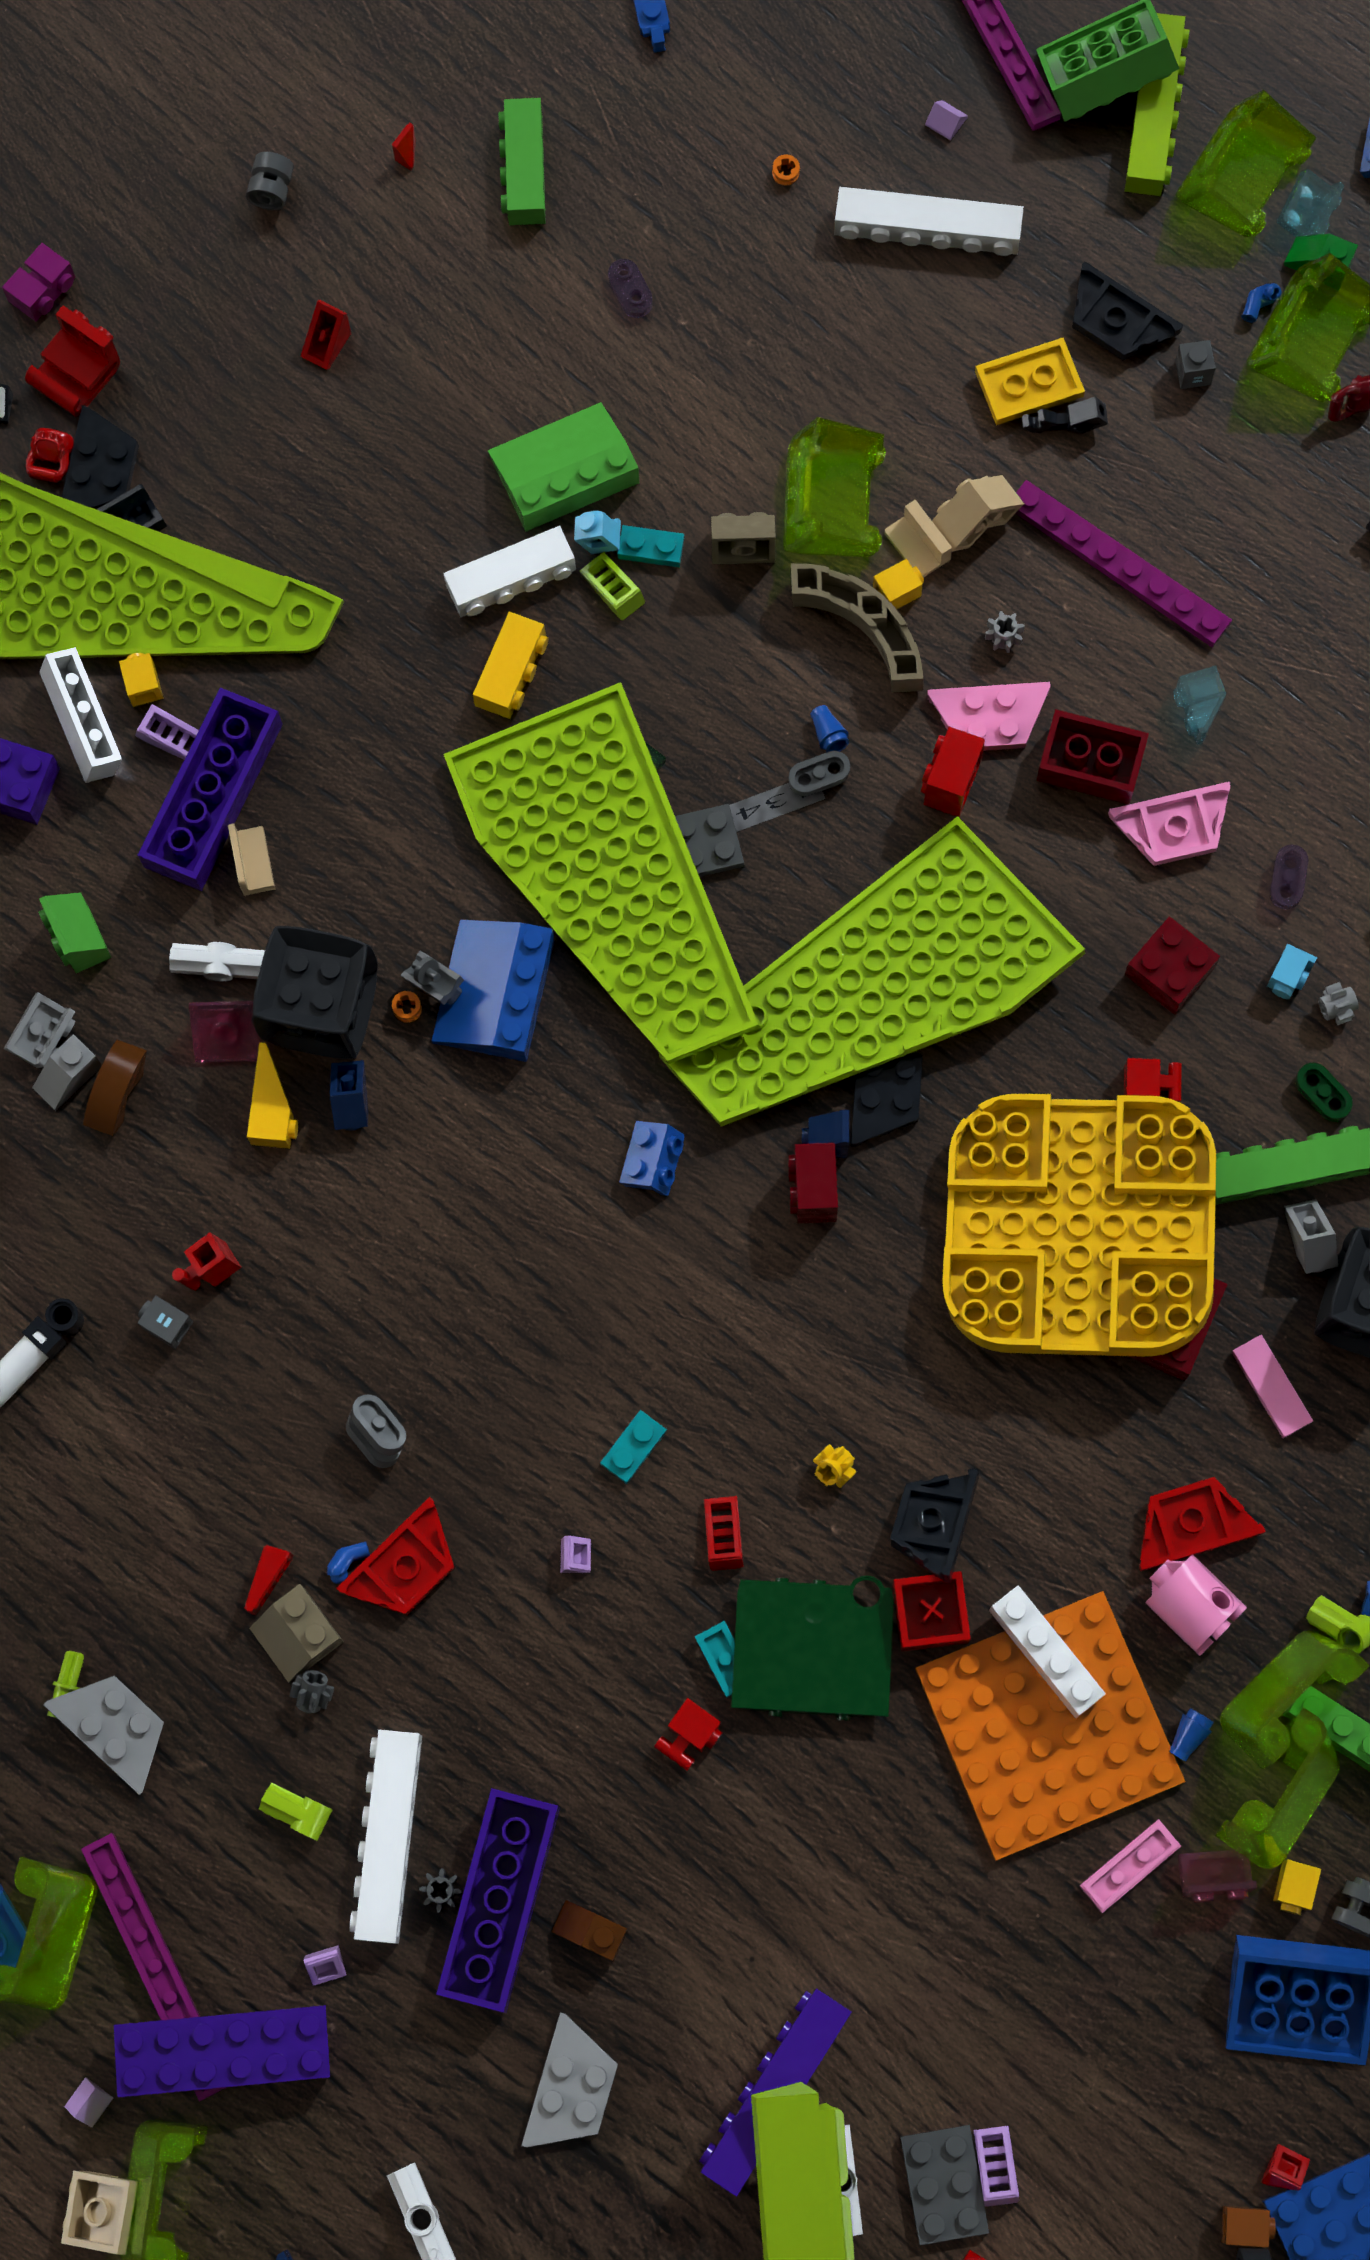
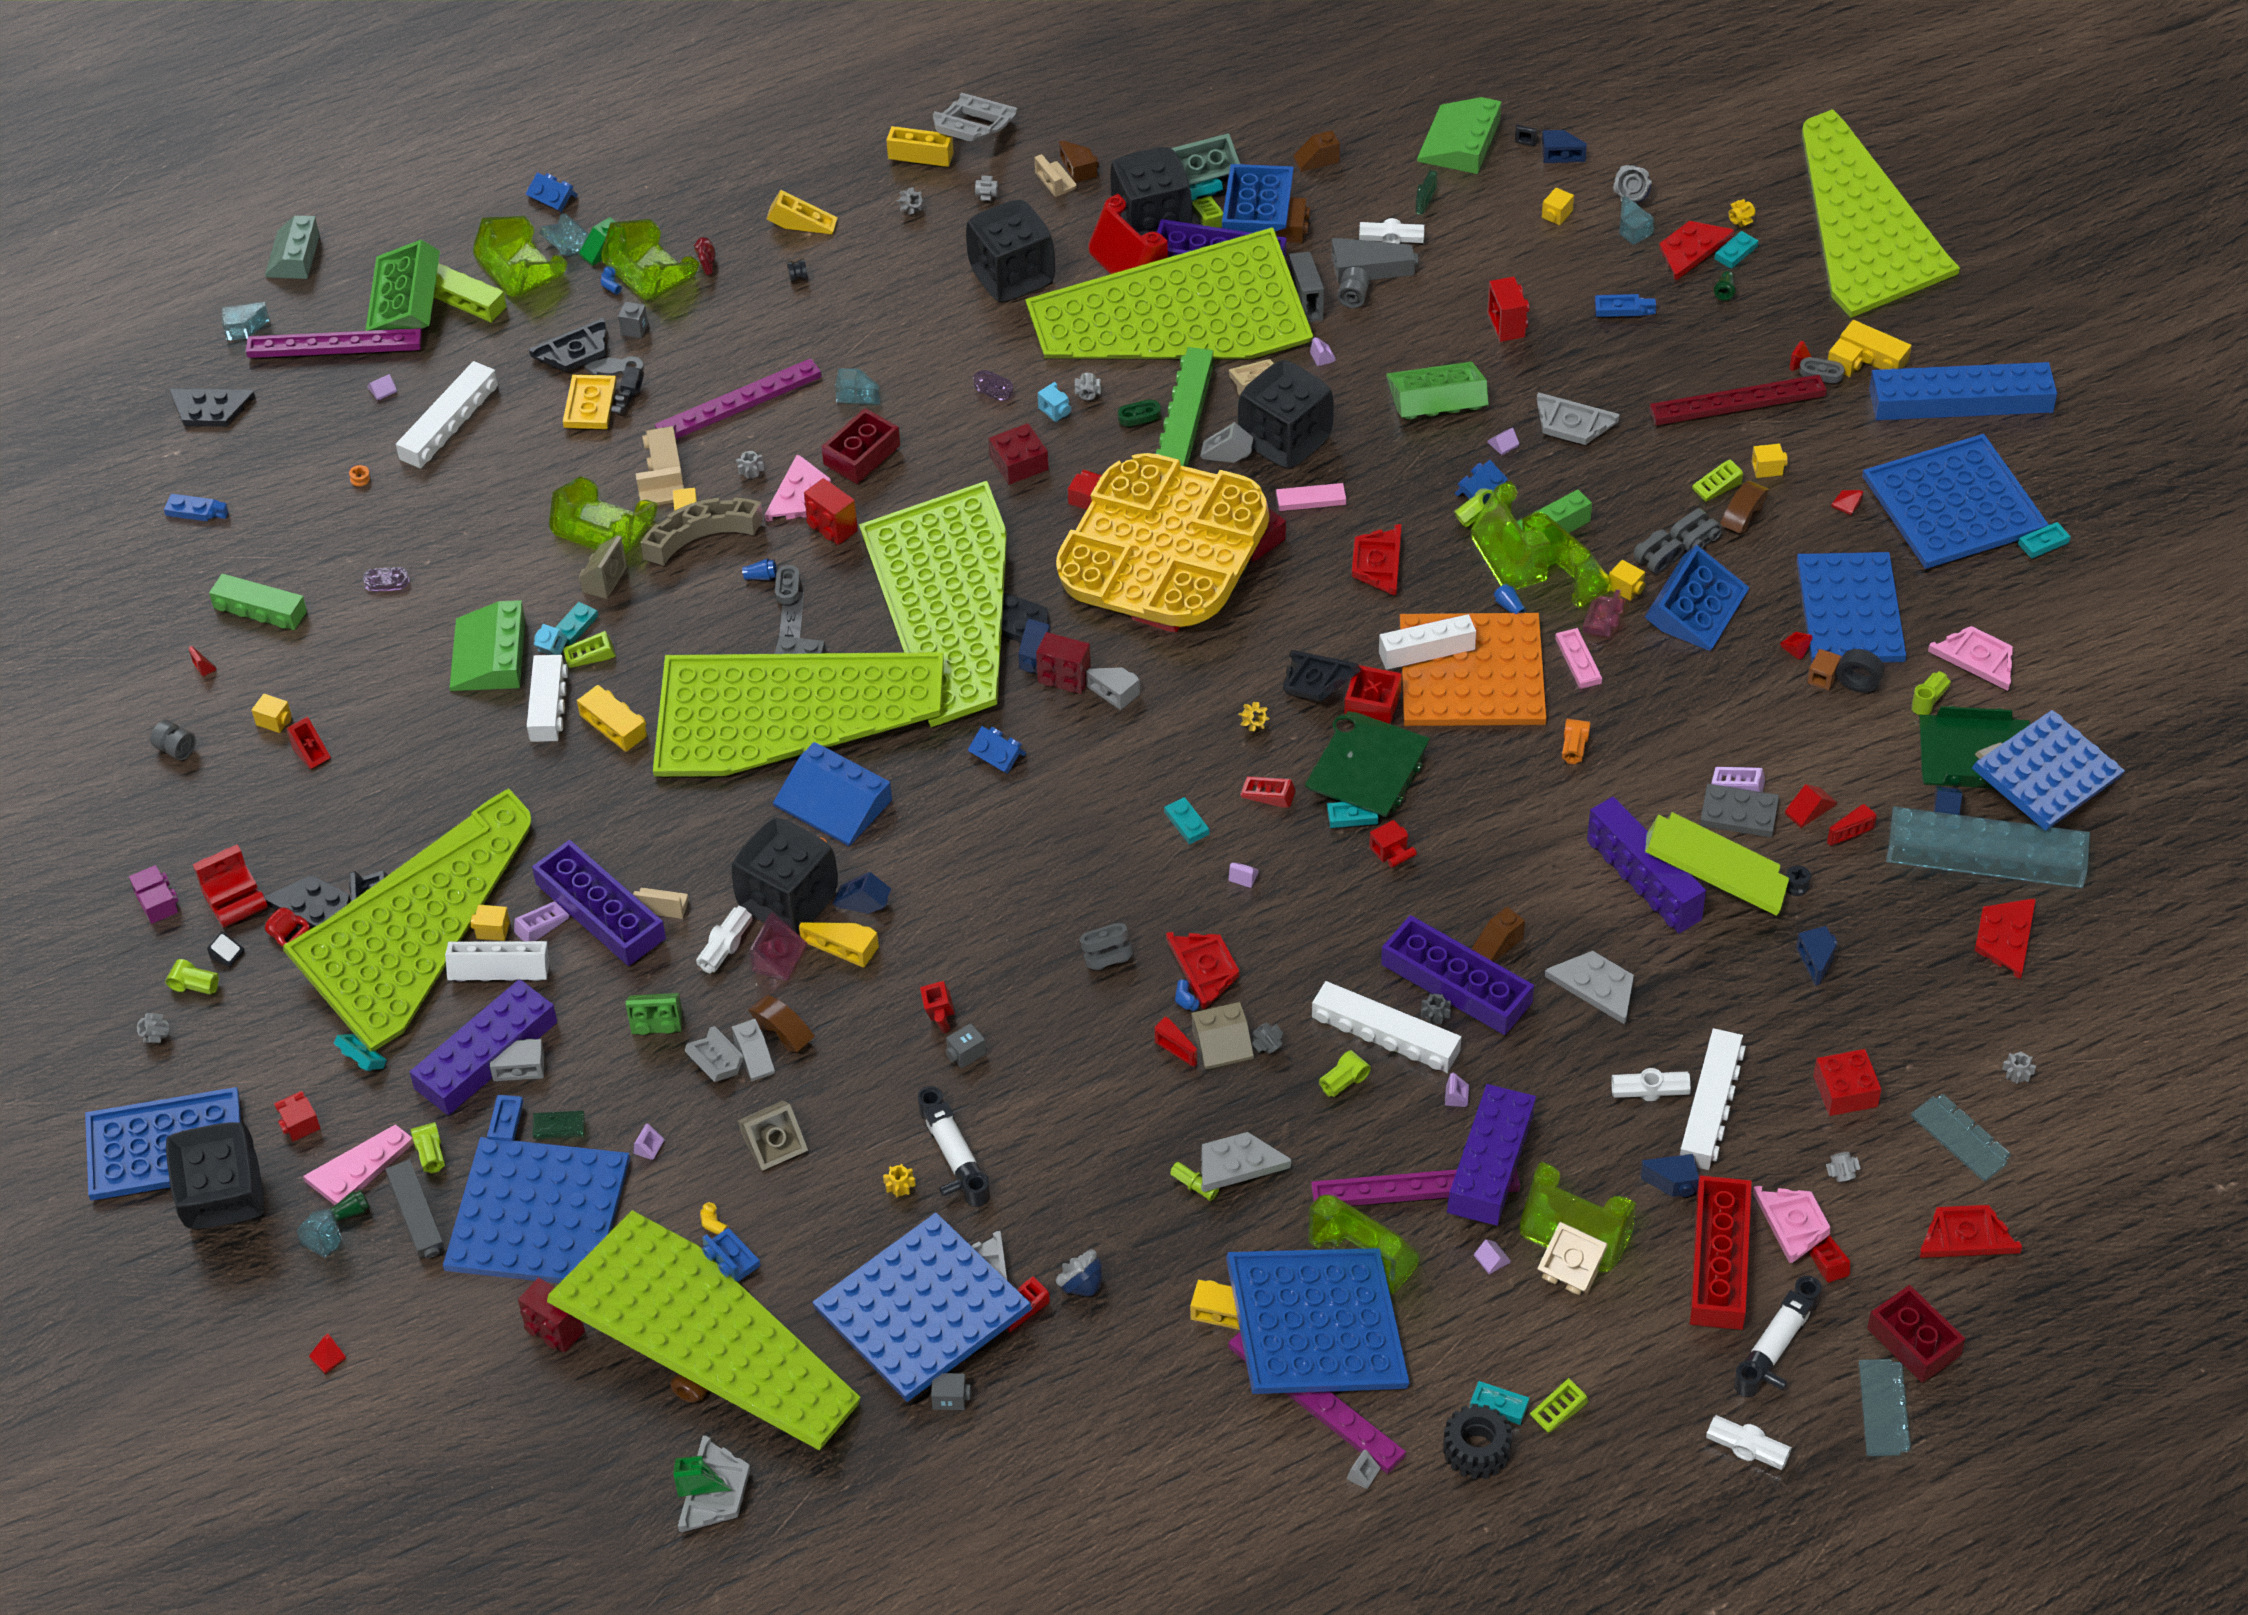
camera: 70 degrees left, 25 degrees down
dark grey hips [400,950,464,1005] -> none
bright pink wing [1108,782,1230,866] -> none
bright pink cylinder [1145,1554,1247,1656] -> none
none -> yellow brick [252,694,292,733]
none -> brick [585,356,644,376]
none -> light grey slope [1086,667,1140,710]
none -> orange piece [1562,718,1590,765]

